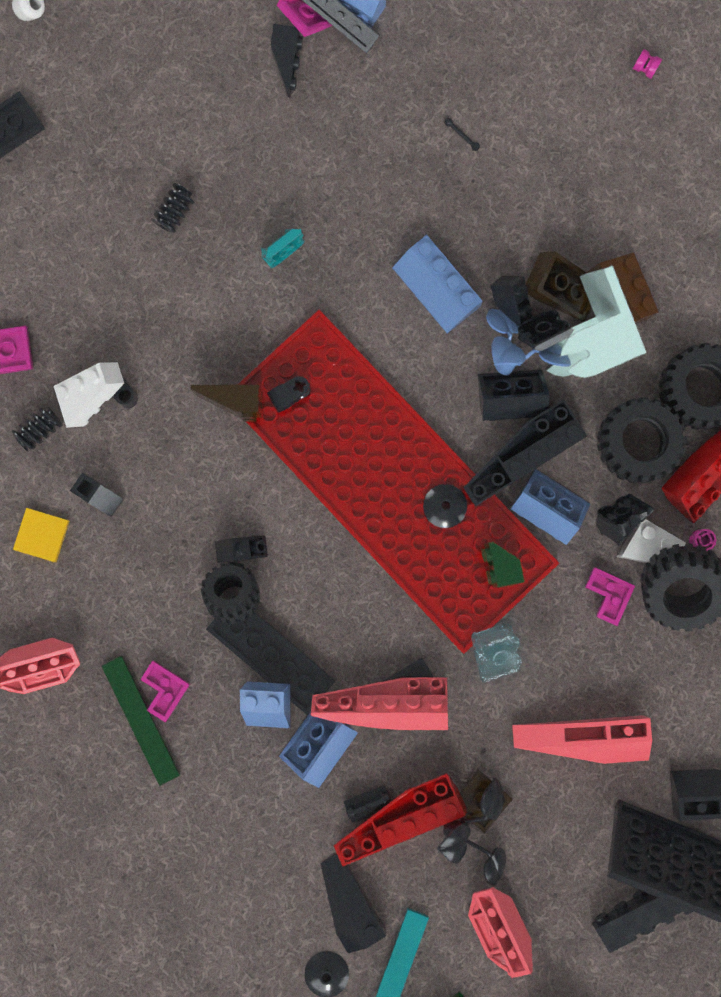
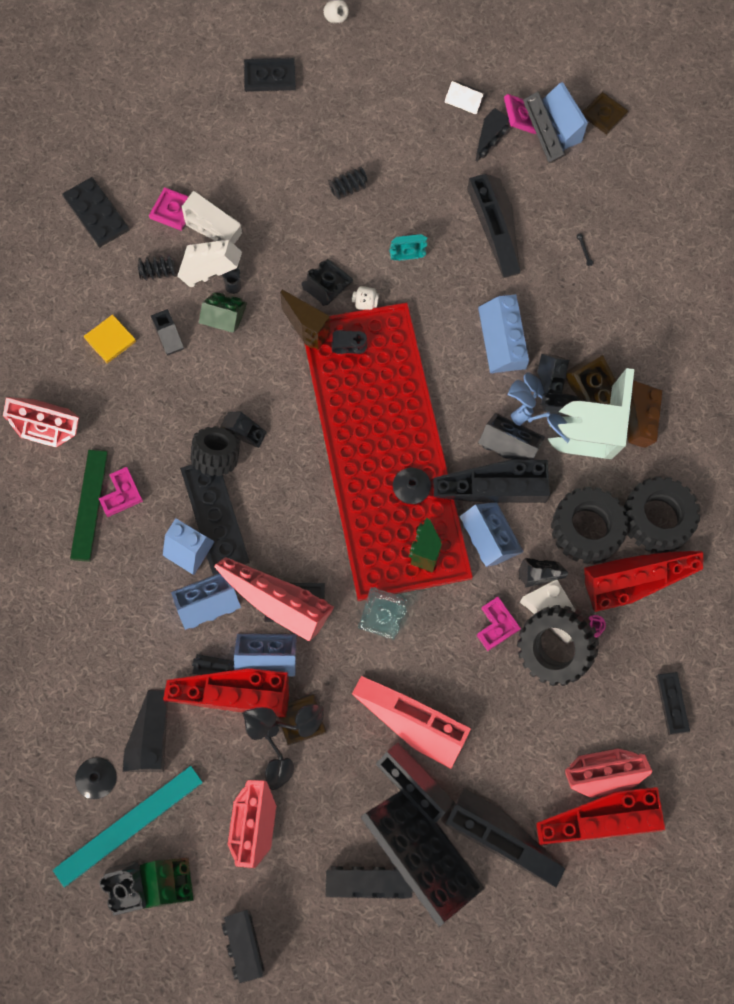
camera: 30 degrees right, 15 degrees down
none -> white wedge [182,191,242,244]
none -> slope [199,292,247,333]
none -> medium blue slope [234,634,297,677]
none -> black slope [301,259,353,306]
none -> white head [352,286,379,310]
none -> black brick [376,743,455,825]
none -> brick [445,80,486,114]
none -> black wedge [467,173,520,278]

